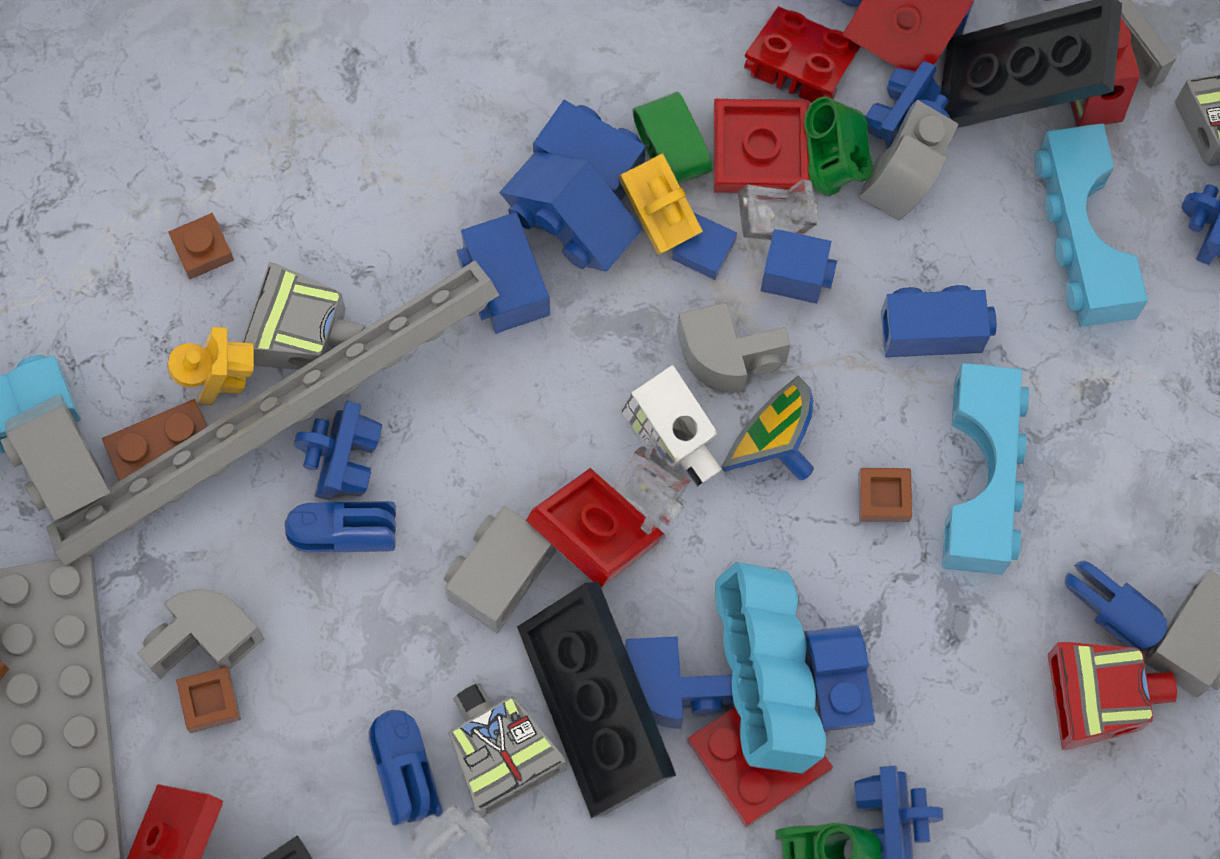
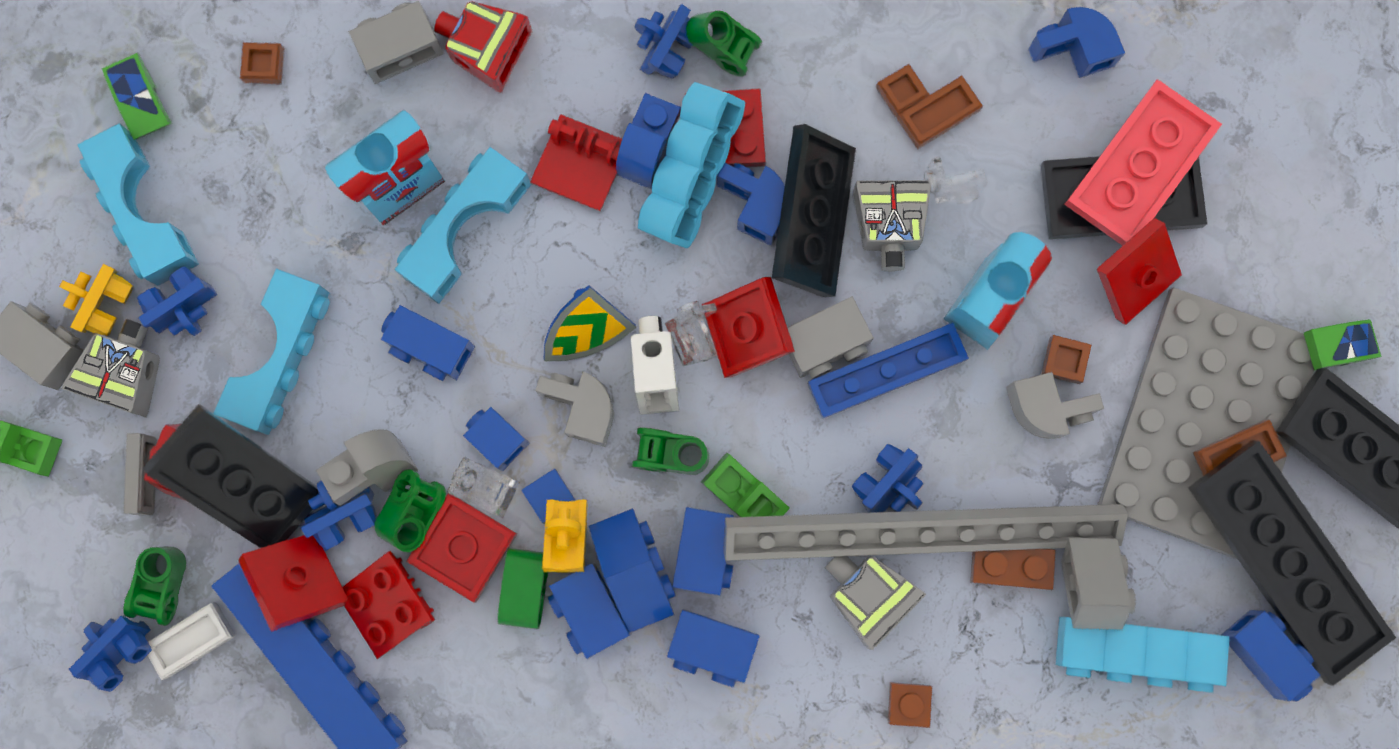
camera: 145 degrees left, 10 degrees up
yellow hips [167,327,254,405] -> none
blue arm [284,501,396,553] -> none
blue arm [368,709,443,826] -> none
dark orange plate [858,468,912,522] -> none
blue arm [1065,561,1167,651] -> none
none -> medium azure piece [325,110,445,226]
none -> red hinge [530,114,622,212]
none -> green piece [631,427,710,475]
none -> blue brick [667,609,760,687]
none -> bright green slope [701,453,790,517]
none -> blue plate [807,323,969,419]
none -> medium azure piece [943,232,1052,350]

